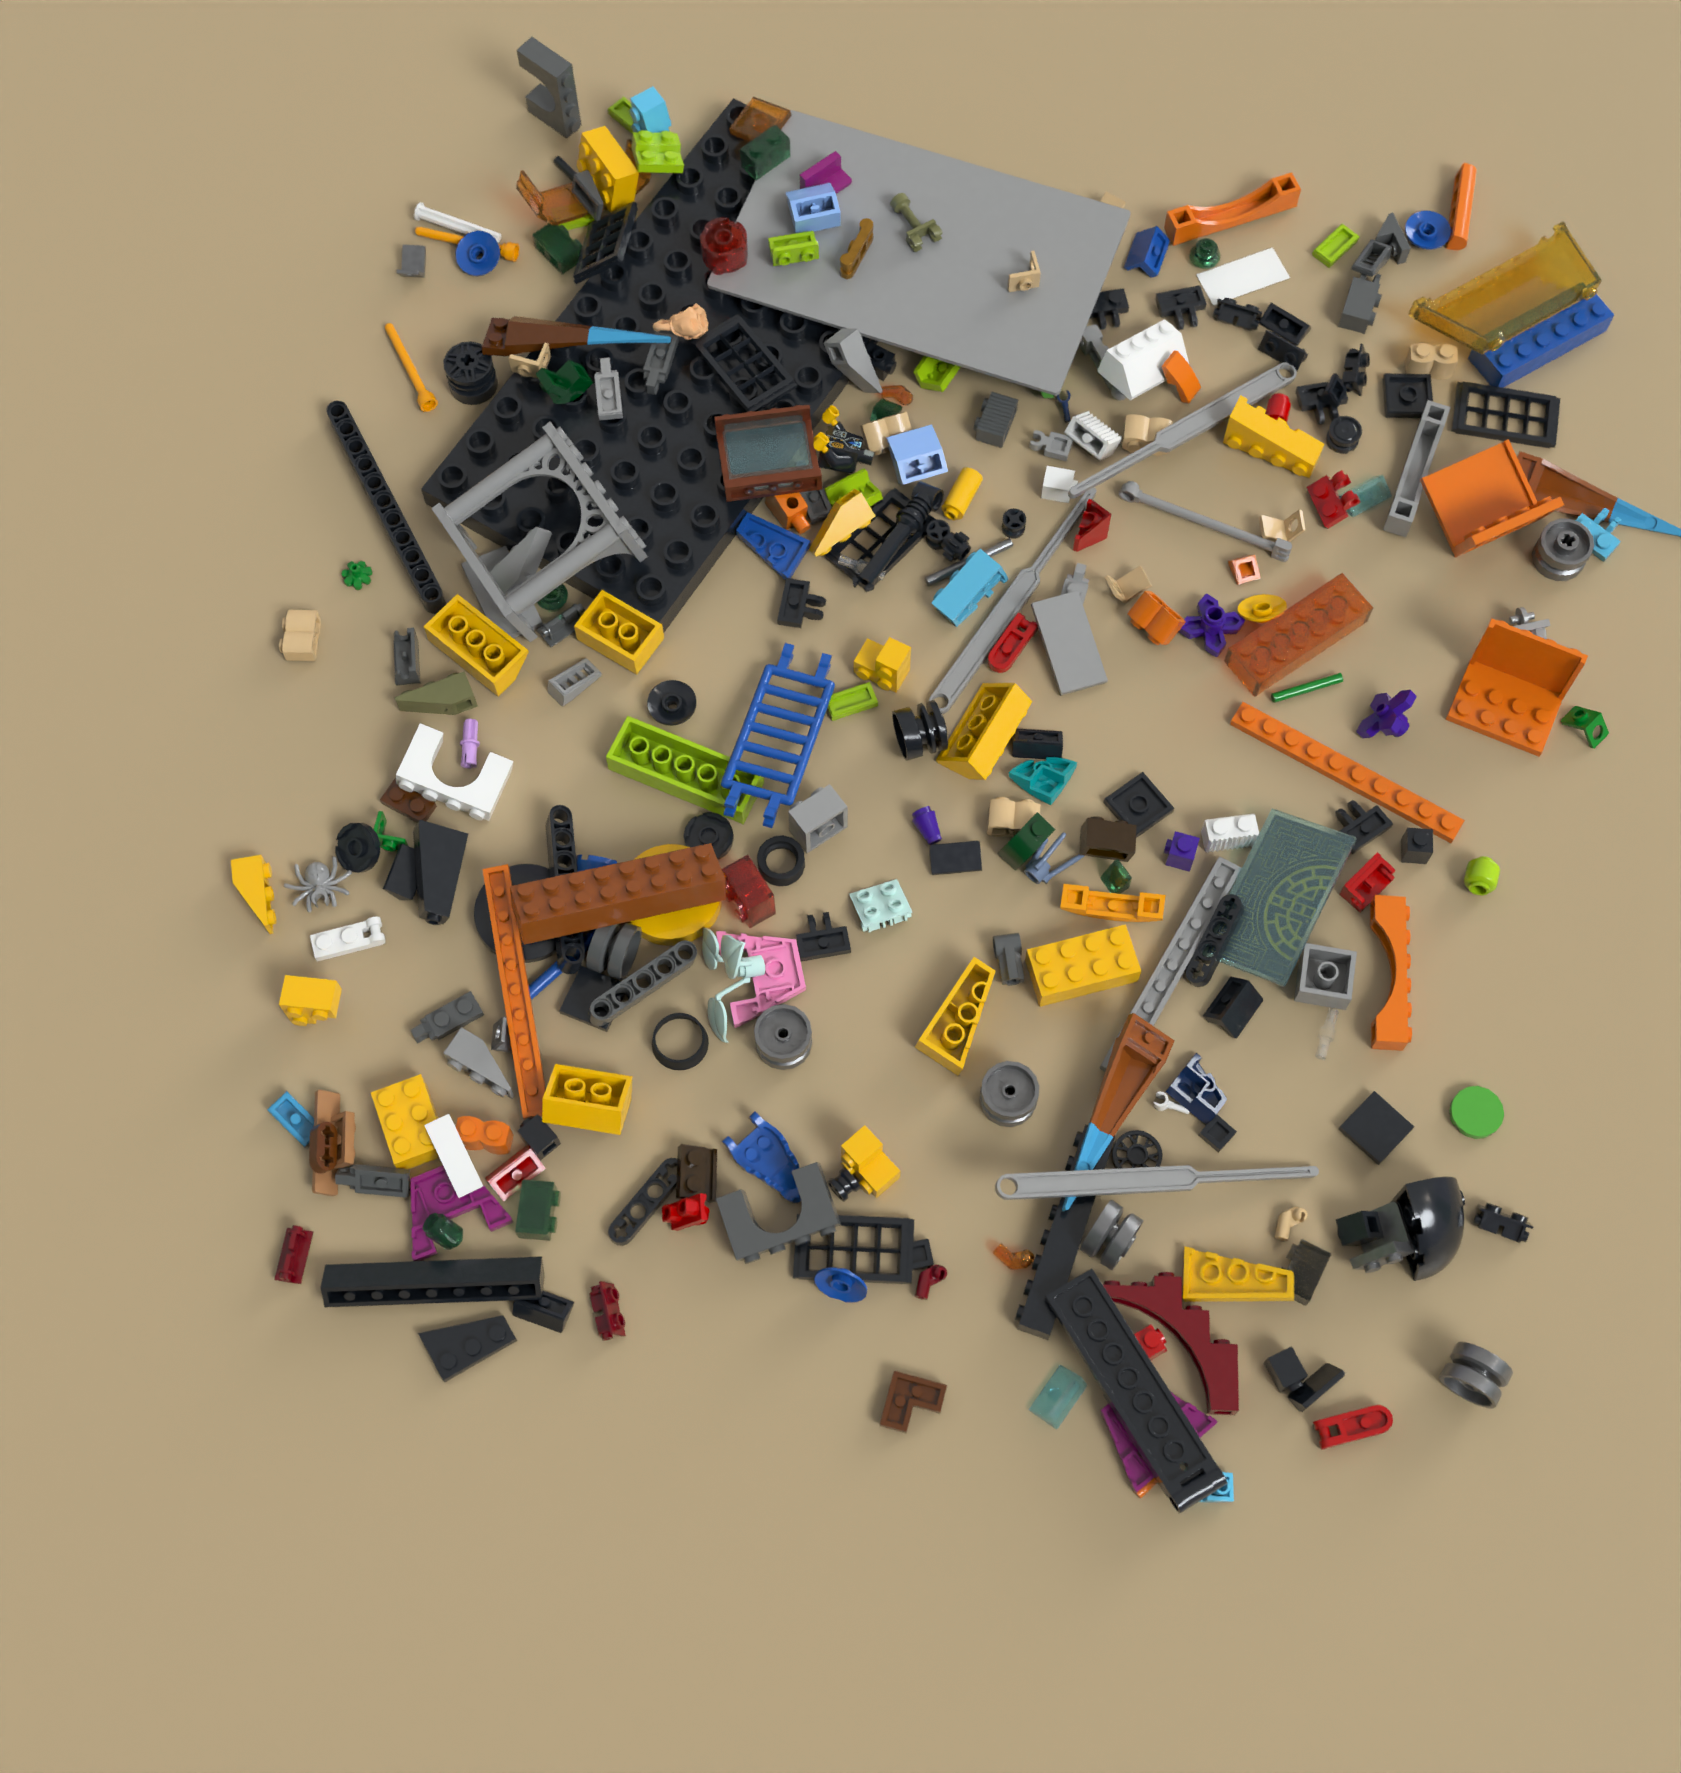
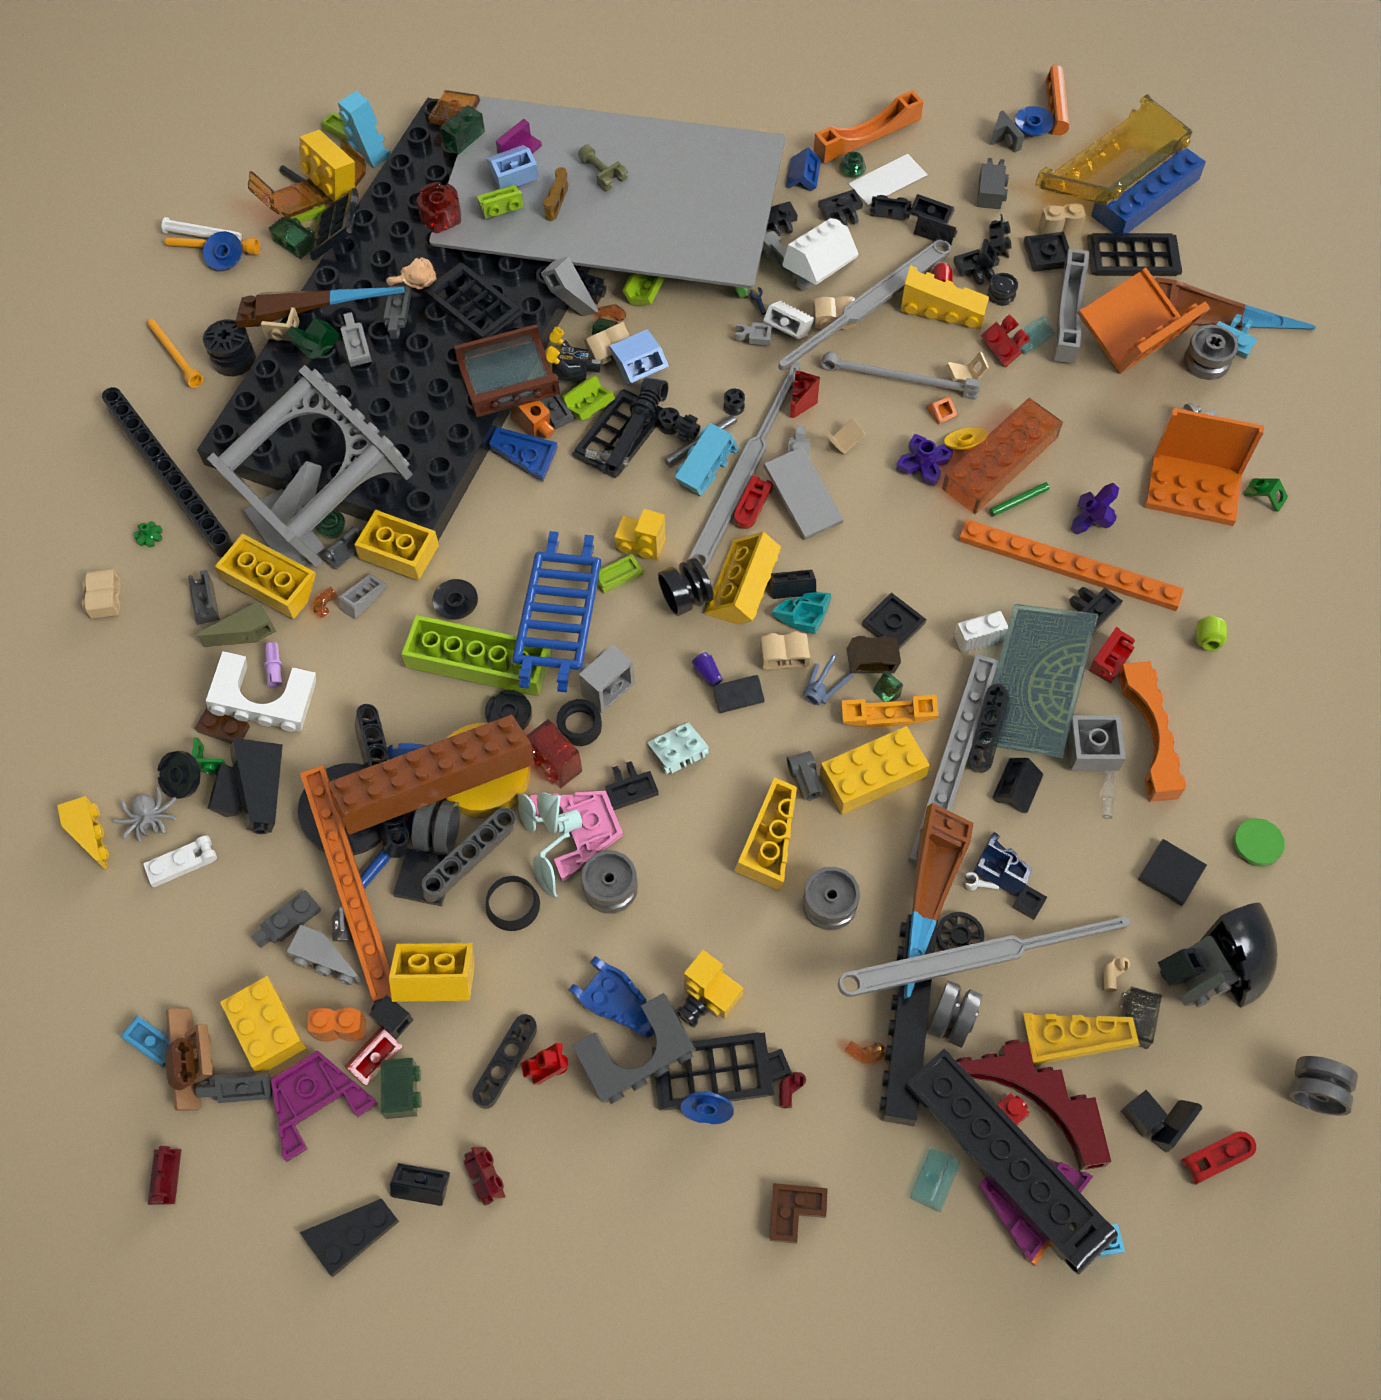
camera: 10 degrees left, 5 degrees down
yellow brick [279,975,342,1026] -> none
black brick [320,1257,545,1307] -> none
flat silver bracket [396,244,426,278] -> none
clear green brick [423,1213,463,1250] -> none
white tile [424,1114,483,1198] -> none
dark grey arch [516,37,582,138] -> none
dark grey slope [571,170,604,221] -> none
lime plate [631,130,684,173] -> none
dark brown plate [676,1144,717,1203] -> none
black hinge [777,578,826,628] -> none
yellow slope [809,489,875,557] -> none
yellow brick [941,467,983,520] -> none
dark grey brick [973,392,1019,448] -> none
dark green brick [997,812,1056,870] -> none
tan bracket [1008,251,1041,292] -> none
white brick [1041,466,1078,503] -> none
orange brick [1127,591,1186,645] -> none
orange slope [1162,350,1201,404] -> none
dark purple brick [1164,831,1200,872] -> none
lime tile [1312,224,1360,268] -> none
dark grey slope [1351,239,1392,277] -> none
black brick [1401,827,1433,864] -> none
black hinge [1473,1203,1533,1243] -> none
none -> clear orange arm [313,587,337,618]

